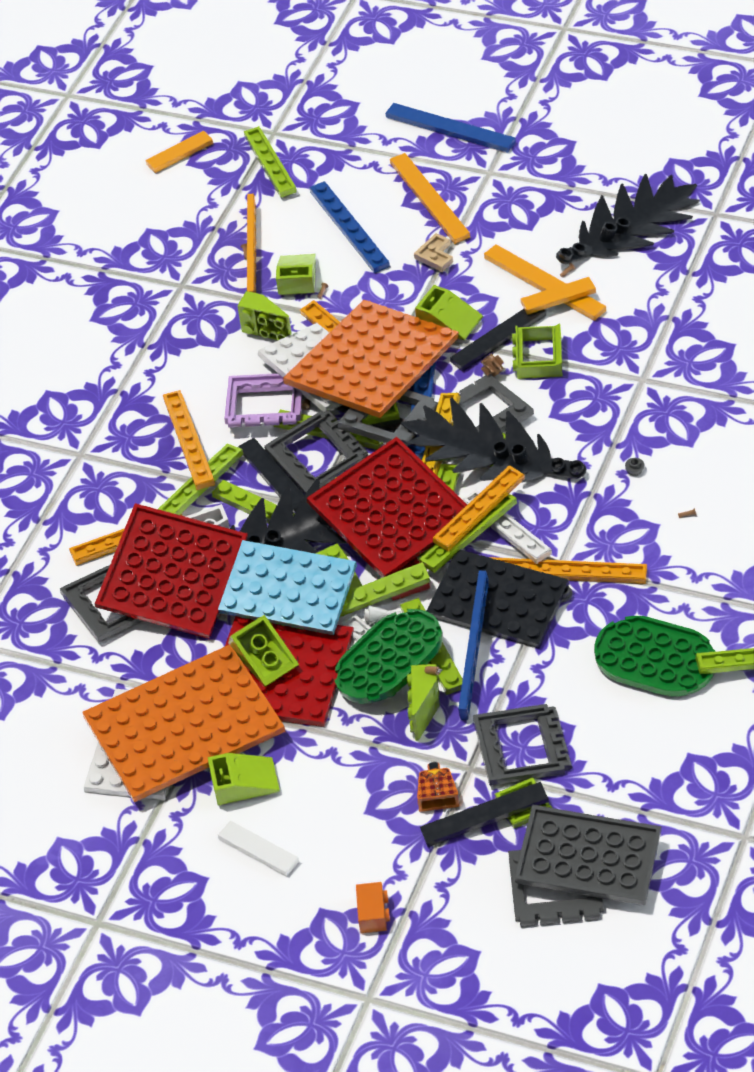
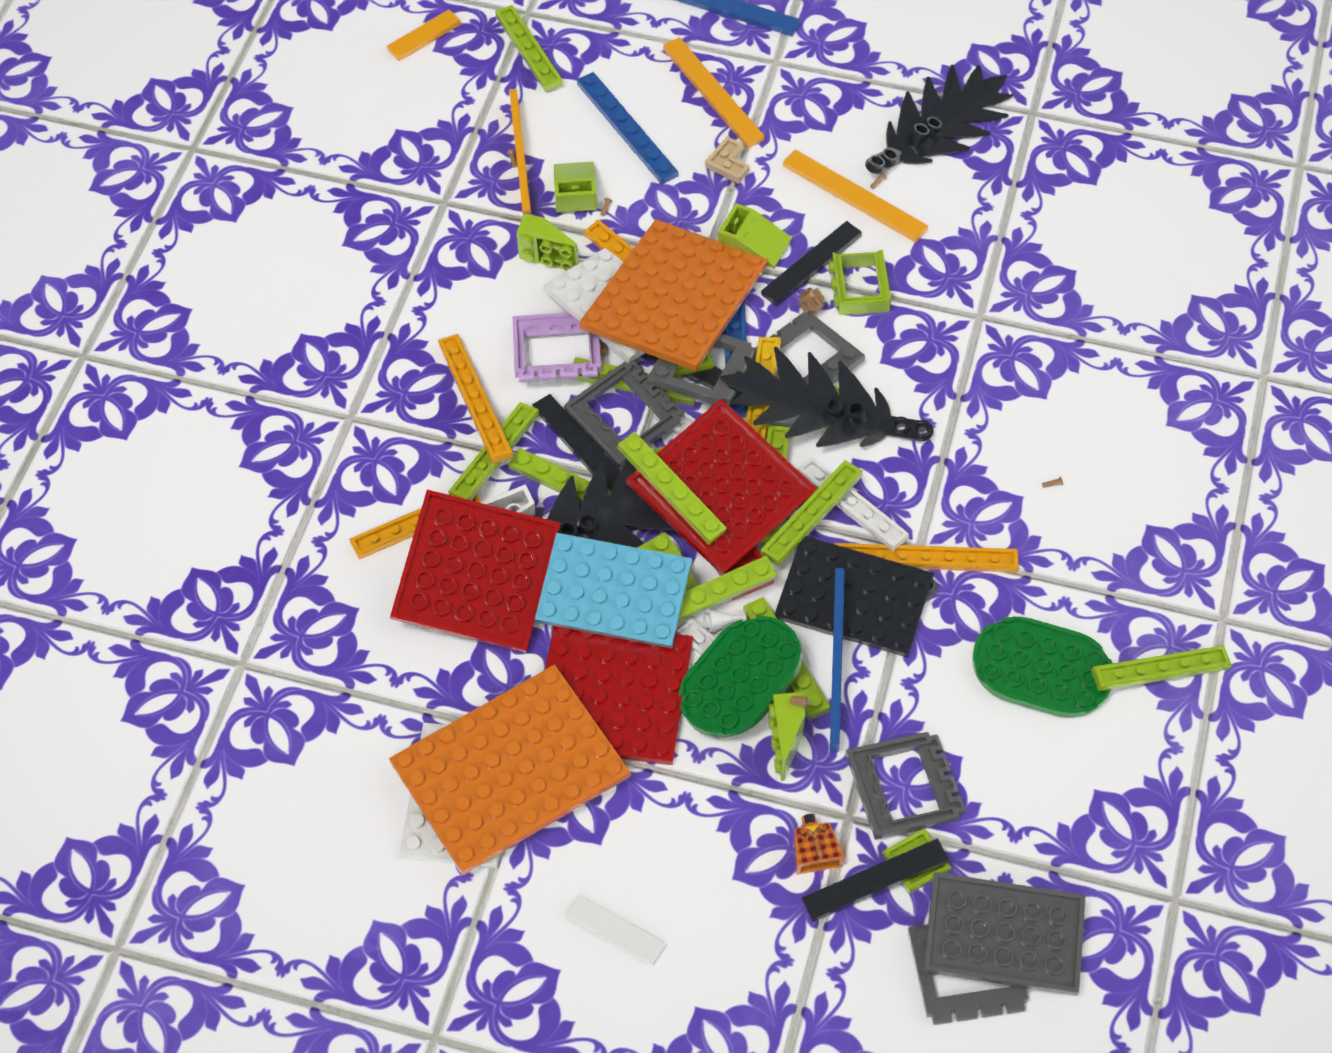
camera: 10 degrees left, 10 degrees up
dark grey hinge [60,565,143,643] -> none
lime slope [207,753,280,805] -> none
lime slope [228,615,299,687] -> none
orange brick [355,882,390,934] -> none
light orange tile [433,466,525,552] -> none
light orange tile [520,277,596,315] -> none
dark grey plate [625,457,645,476] -> none
none -> lime plate [617,431,727,545]

